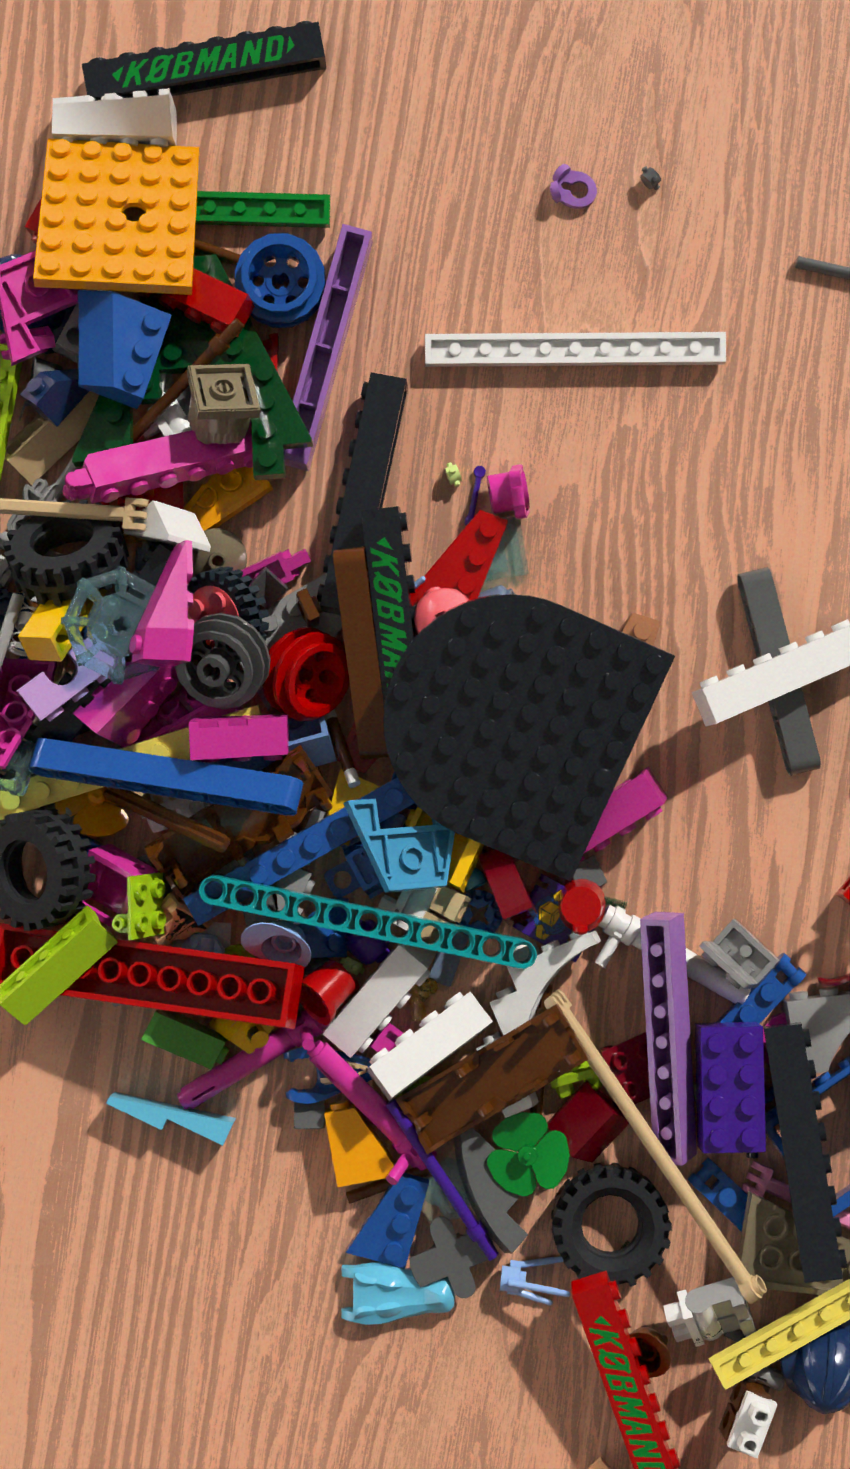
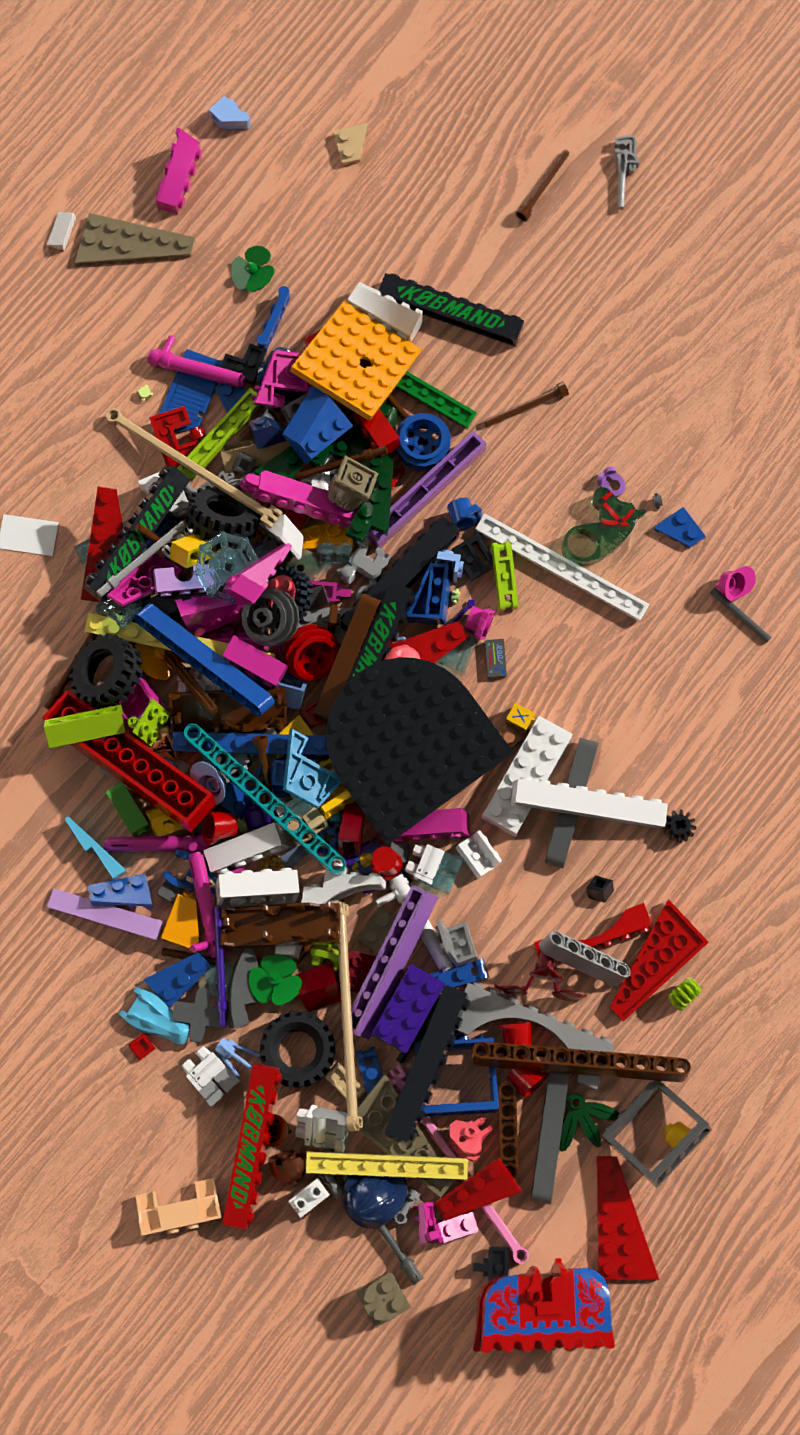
camera: 35 degrees right, 10 degrees down
reddish brown bar [324,709,360,788] -> none
none -> lavender slope [47,888,164,941]
none -> wing [88,873,153,909]
none -> red tile [128,1033,156,1061]
none -> hips [182,1047,241,1107]
none -> dark grey tile [232,451,257,475]
none -> reddish brown piece [252,735,276,823]
none -> copper cylinder [268,1149,307,1185]
none -> clear light blue plate [317,542,352,564]
none -> tan plate [324,1062,366,1099]
none -> light grey animal [337,540,391,600]
none -> dark tan wing [358,908,395,954]
none -> hips [405,844,464,895]
none -> blue wedge [406,563,452,625]
none -> light blue bracket [437,550,464,583]
none -> blue piece [447,498,482,530]
none -> black plate [451,533,494,582]
none -> white bracket [455,830,502,879]
none -> white brick [482,716,573,837]
none -> reddish brown piece [484,381,569,427]
none -> dark grey tile [485,639,507,678]
none -> lime plate [490,542,518,611]
none -> yellow brick [505,703,536,734]
none -> clear green animal [561,487,646,566]
none -> blue wing [654,507,706,549]
none -> dark pink piece [715,566,756,601]

